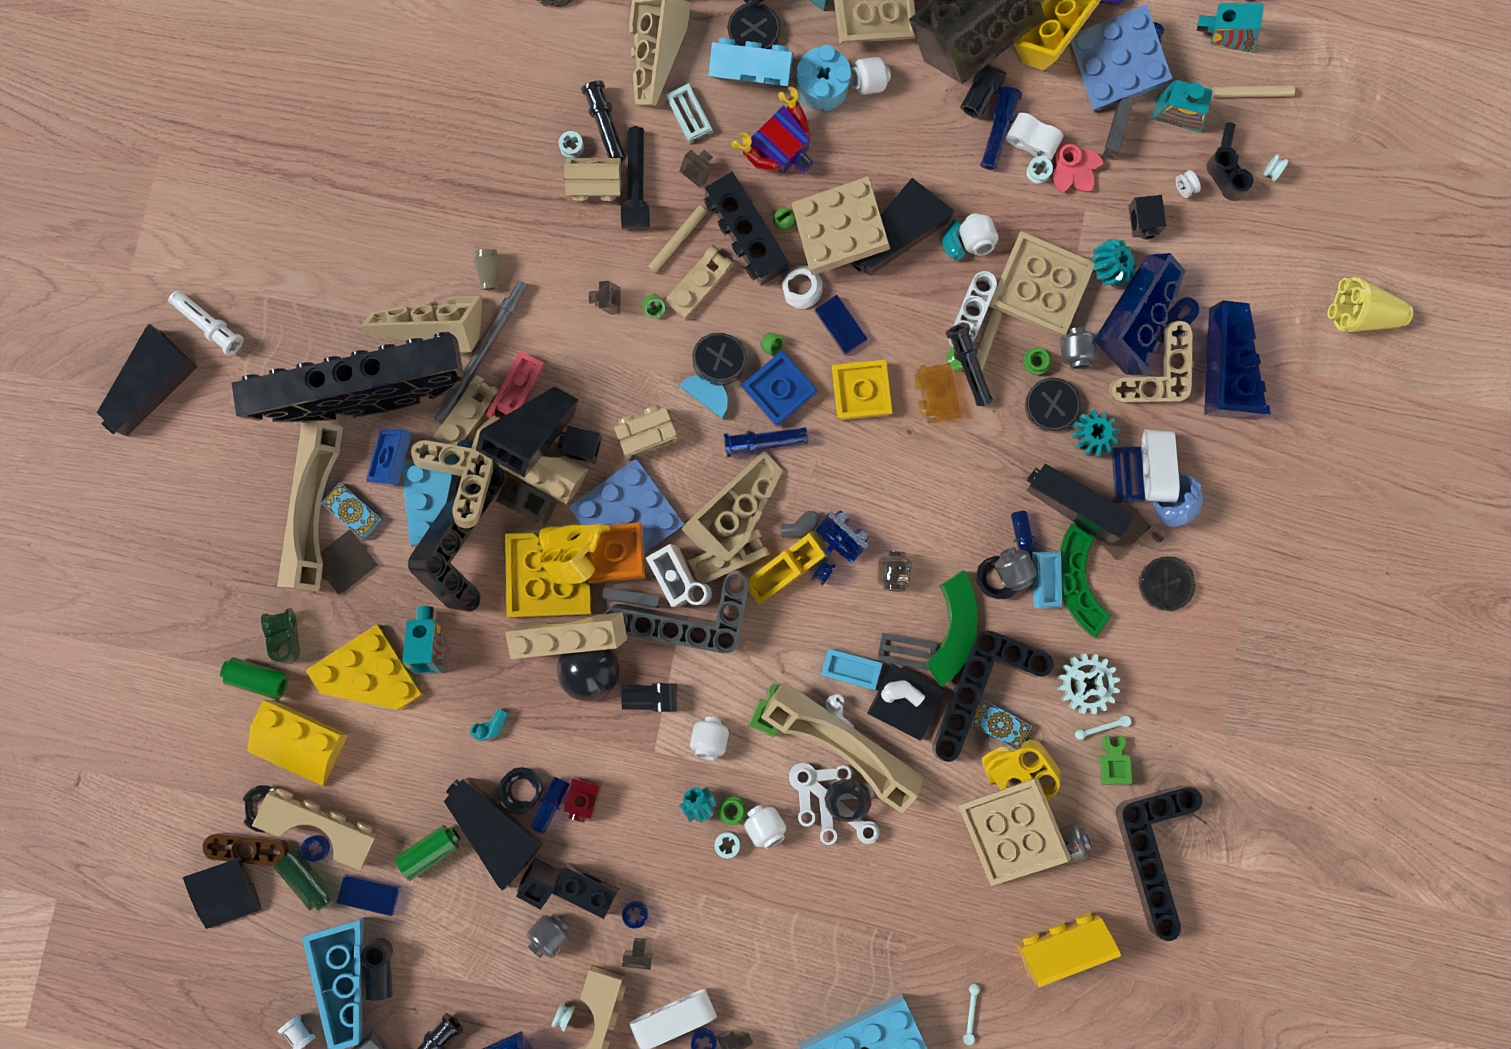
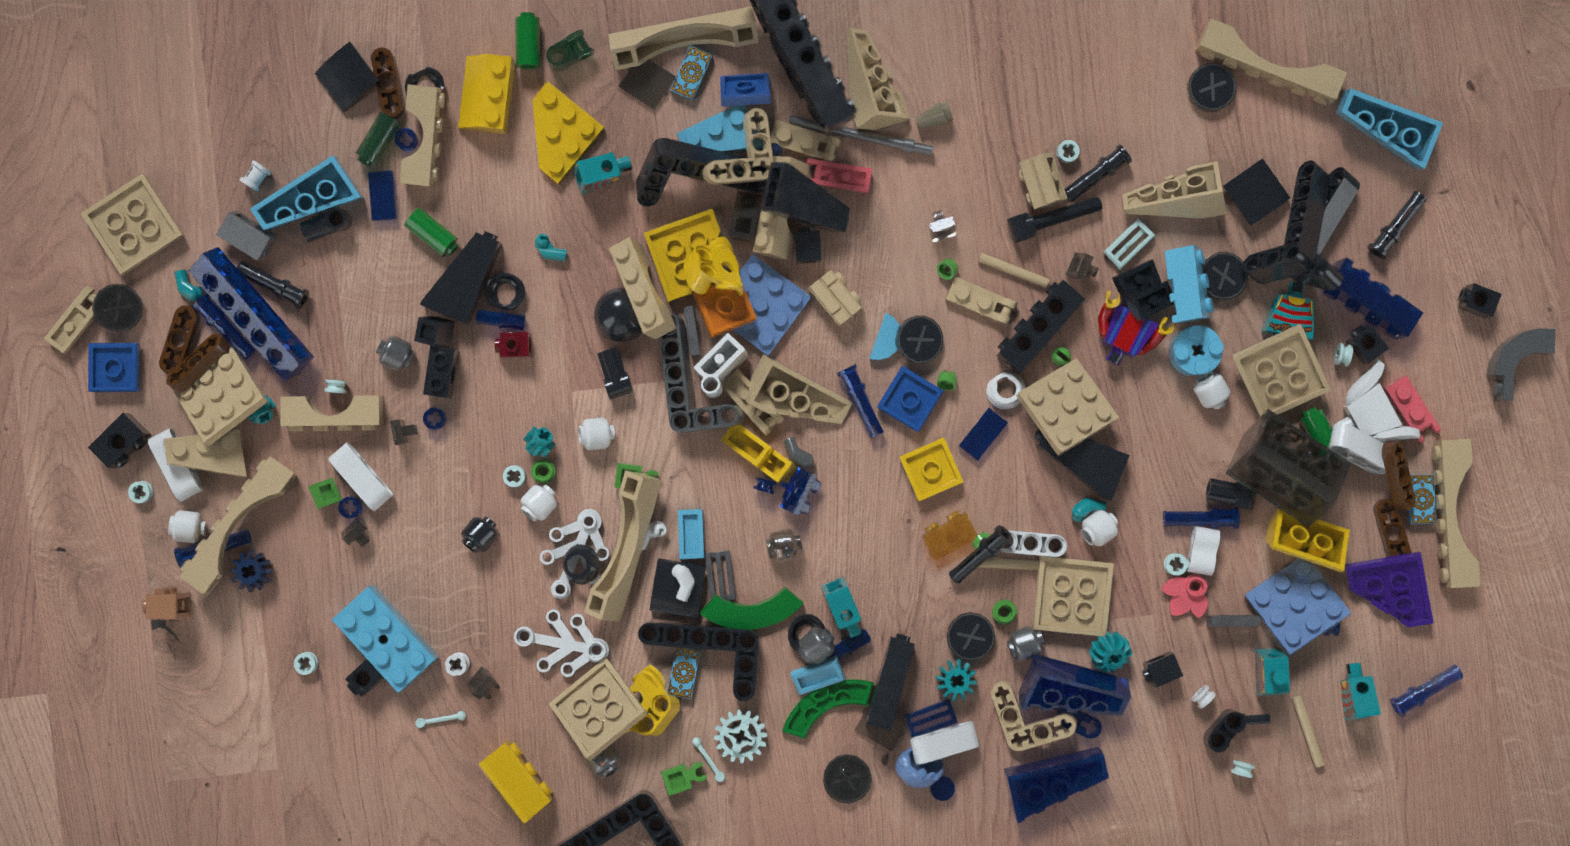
camera: 70 degrees right, 5 degrees up
none -> white bush [445,652,470,676]
none -> black head [461,516,498,553]
none -> clear smoke tile [466,666,500,700]
none -> white plant [514,609,609,677]
none -> teal torso [821,577,862,638]
none -> clear blue tile [930,775,955,801]
none -> black slope [1112,259,1174,321]

